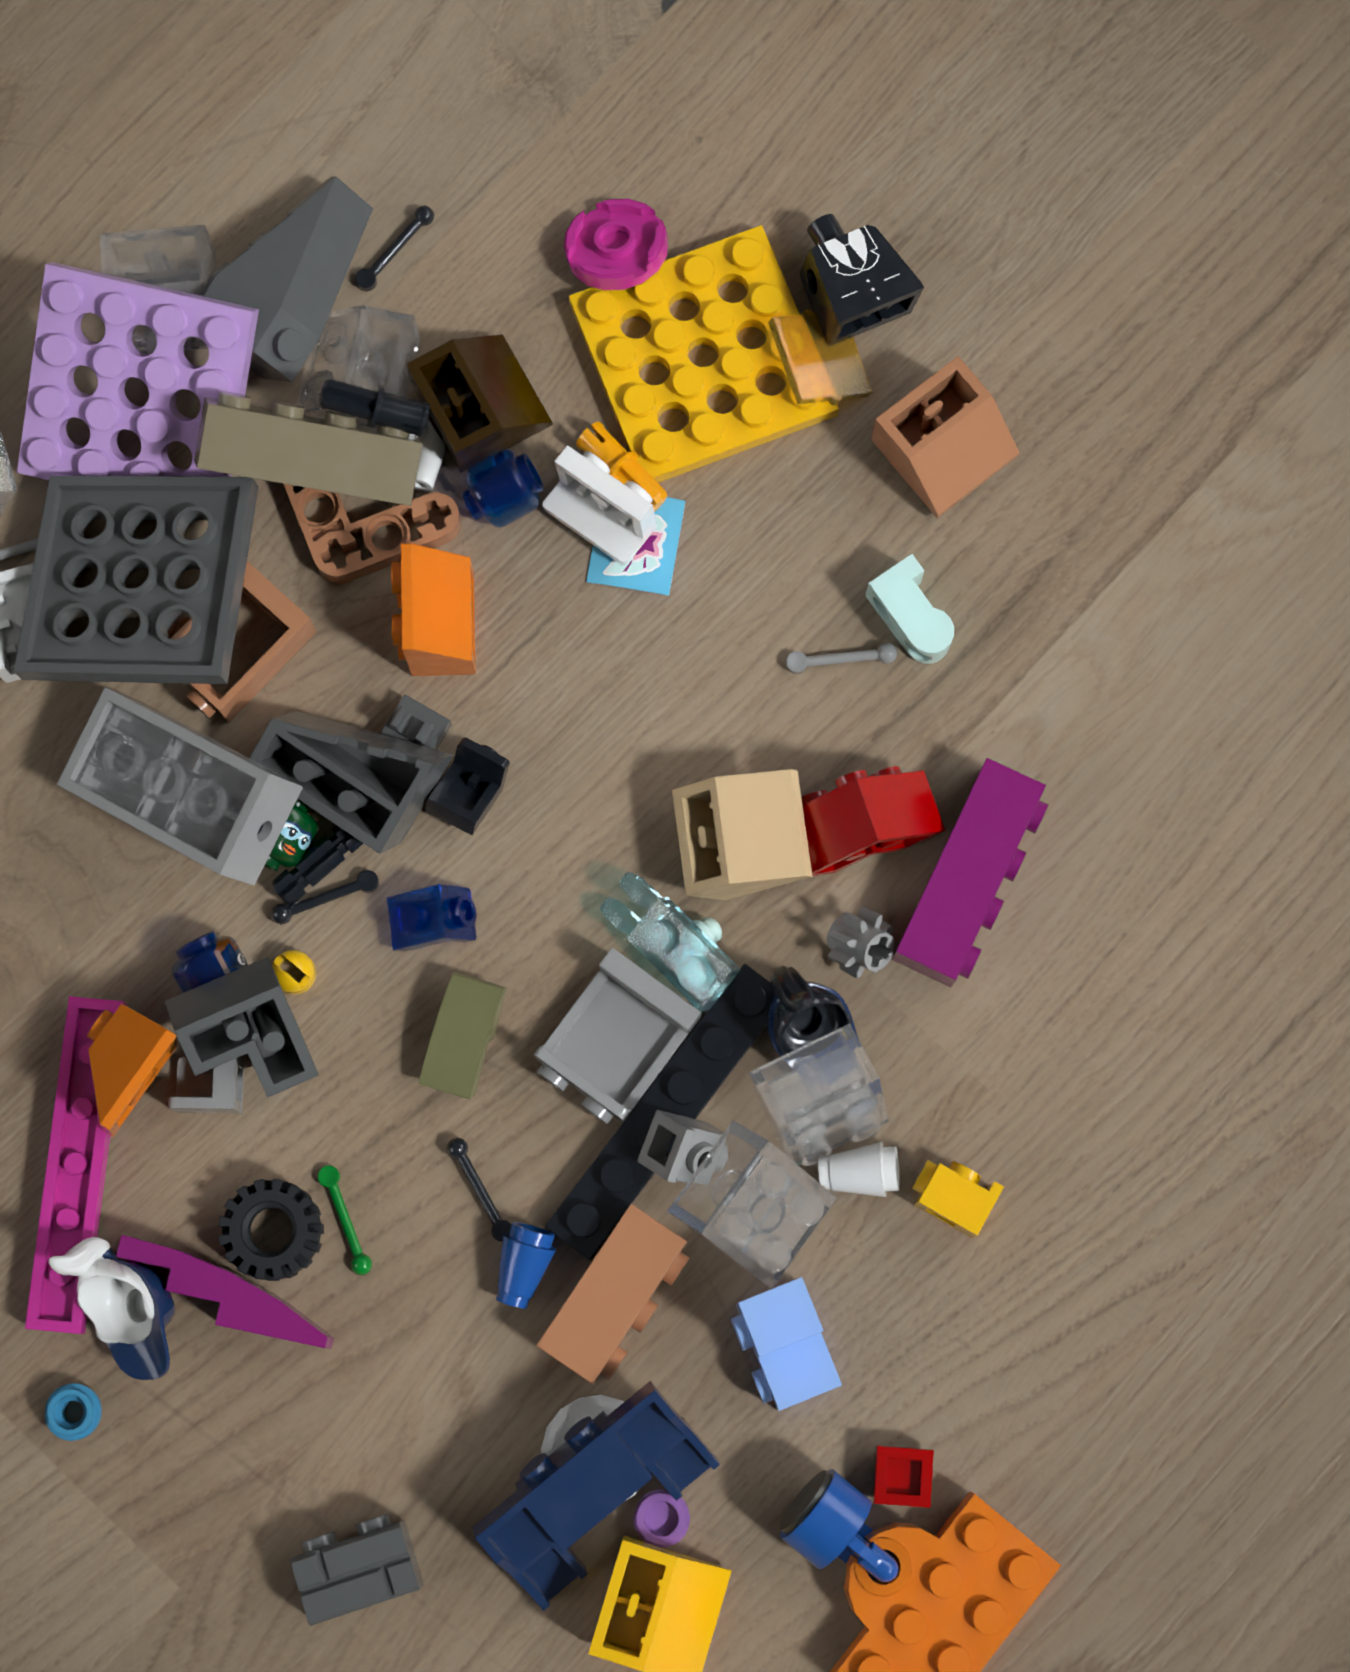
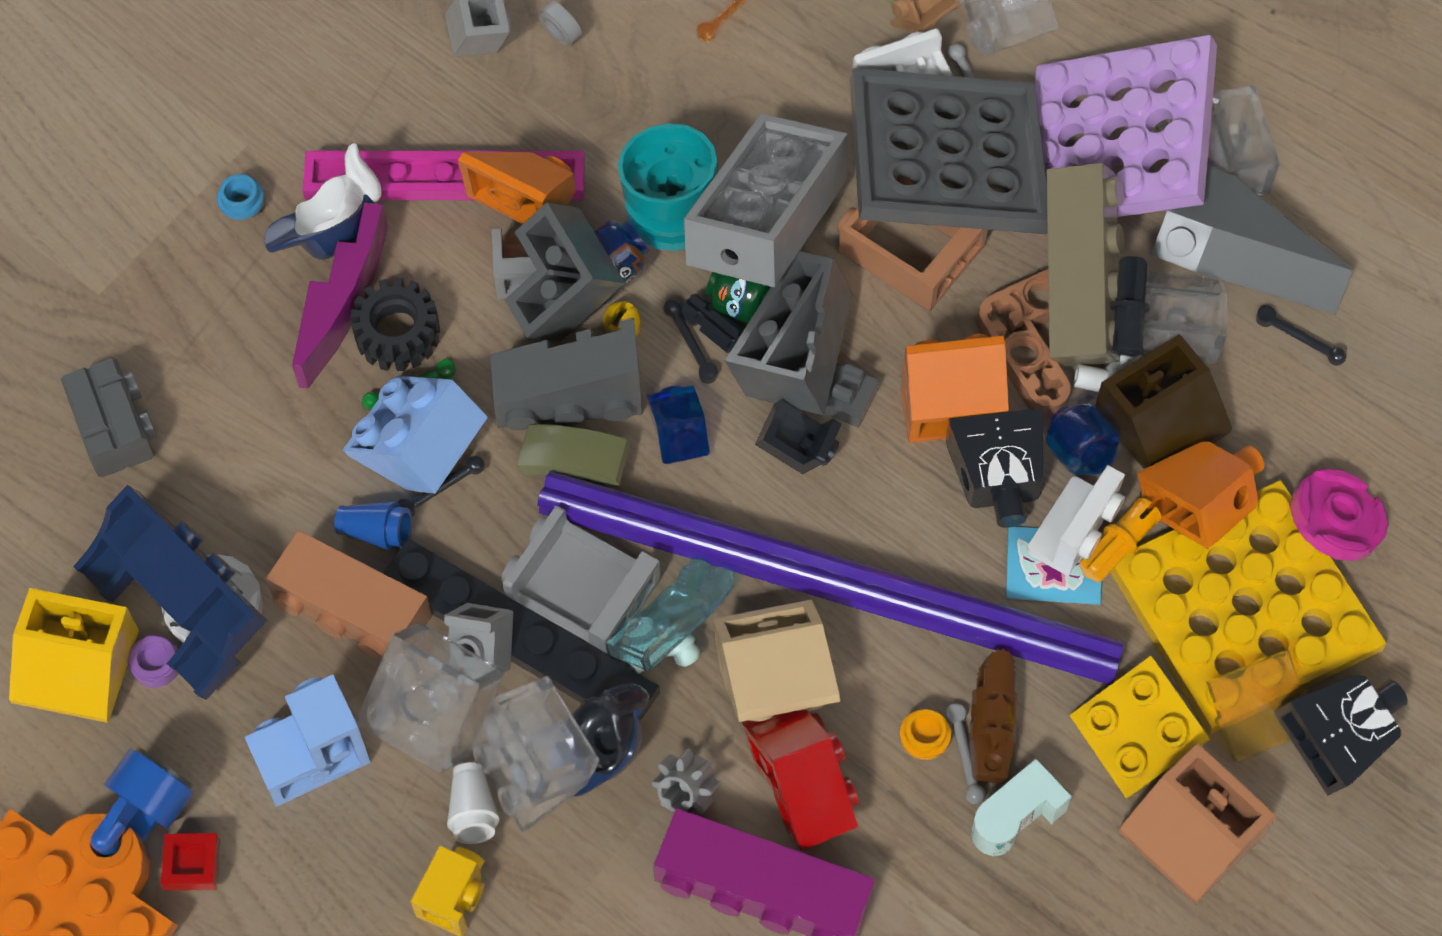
camera: 85 degrees right, 15 degrees down
none -> light blue slope [342,375,488,494]
none -> dark grey wedge [490,318,642,430]
none -> dark purple axle [537,471,1125,685]
none -> teal wheel [617,123,719,251]
none -> light orange plate [899,709,951,760]
none -> black torso [946,408,1043,528]
none -> reddish brown hinge [969,648,1018,784]
none -> yellow hinge [1069,656,1211,799]
none -> orange torso [1138,442,1264,549]

